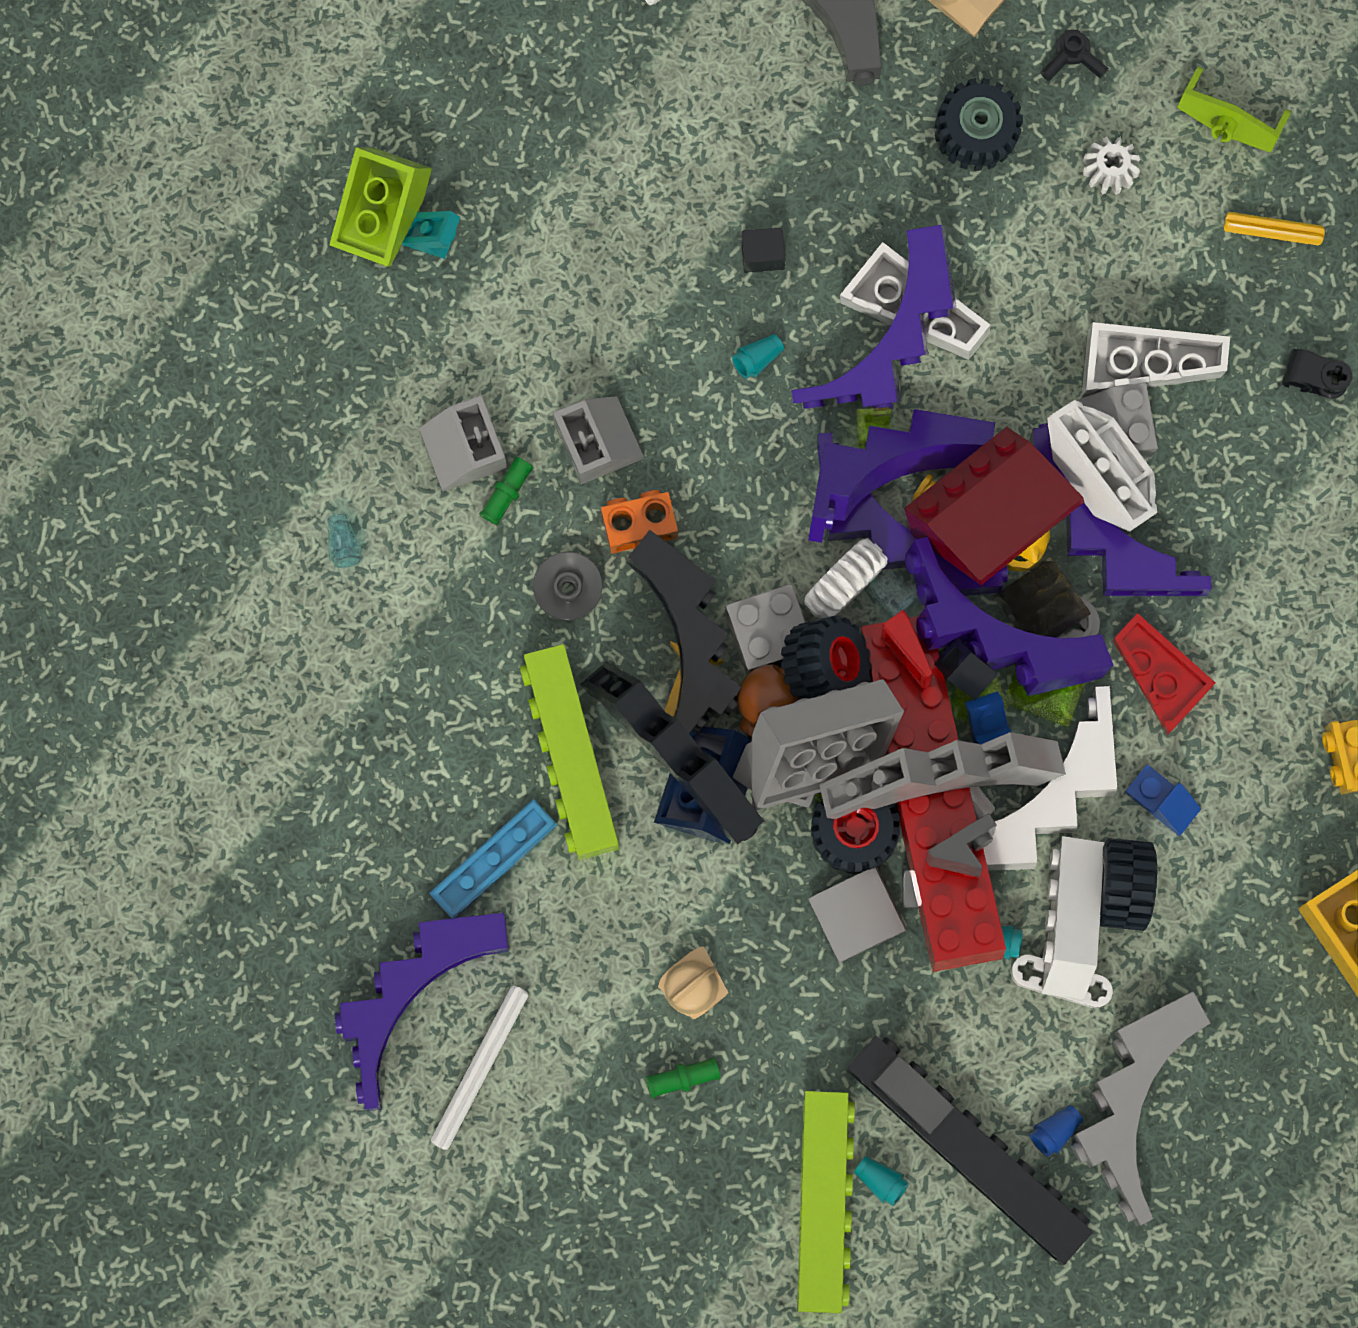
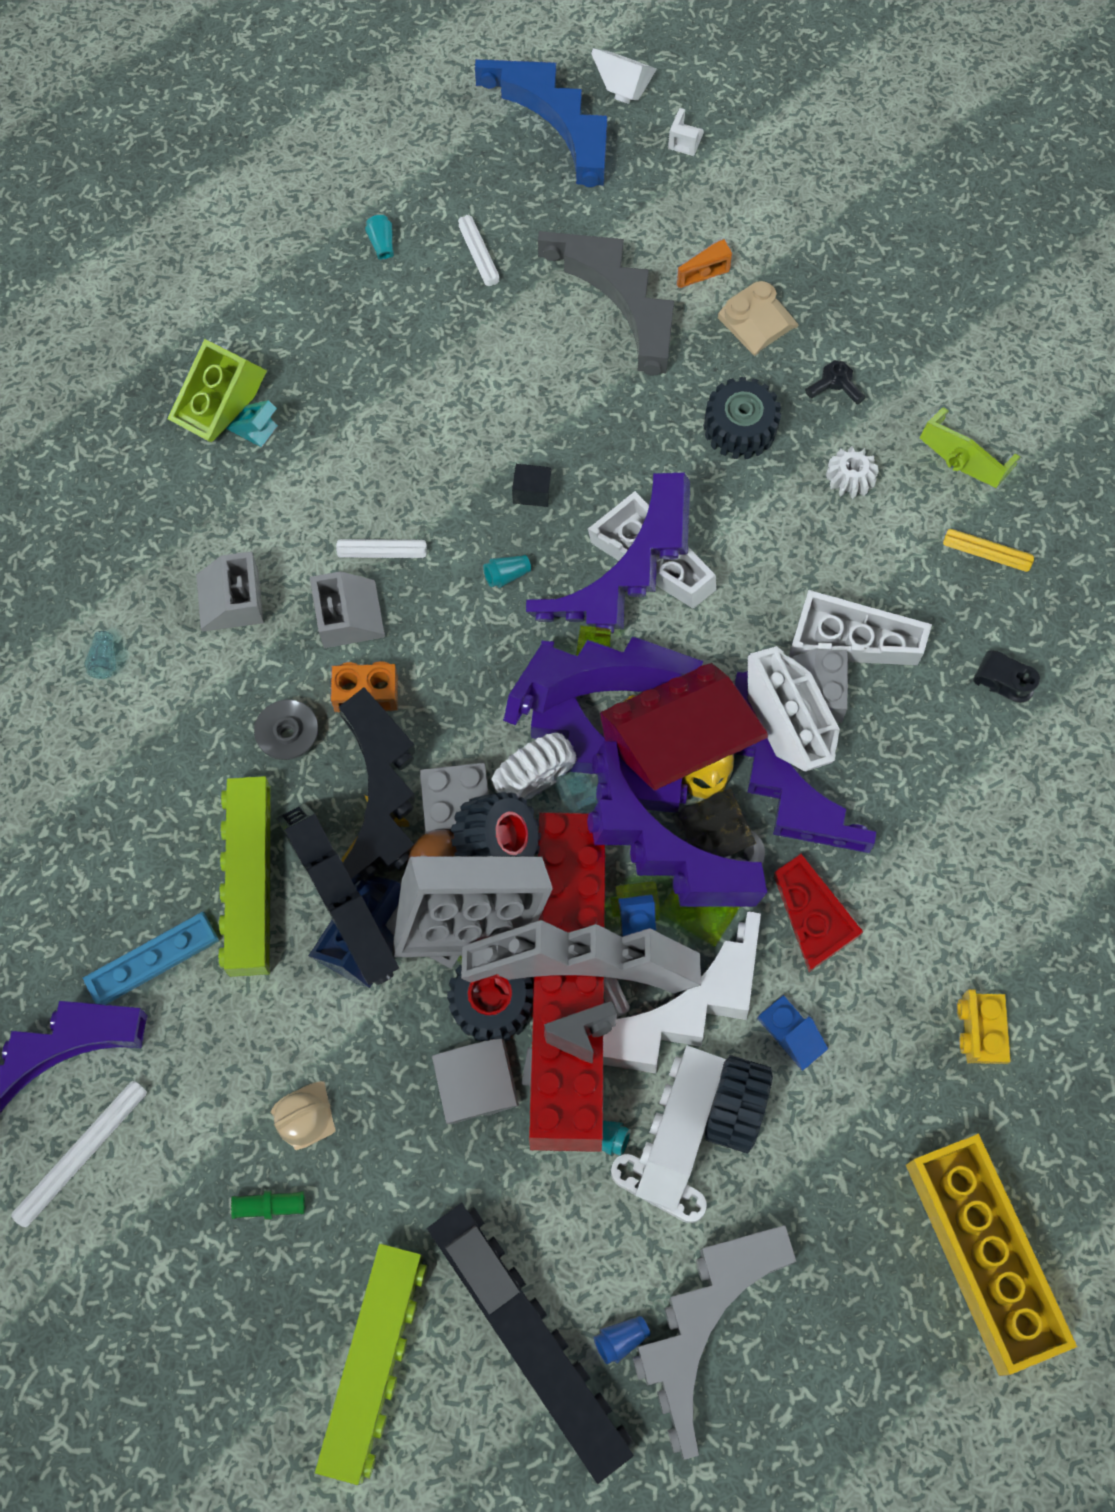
camera: 15 degrees right, 10 degrees down
green pin [479,456,534,526] -> none
teal cone [854,1156,909,1206] -> none
red slope [881,610,933,689] -> none
black panel [934,638,997,701] -> none
none -> white axle [336,539,427,558]

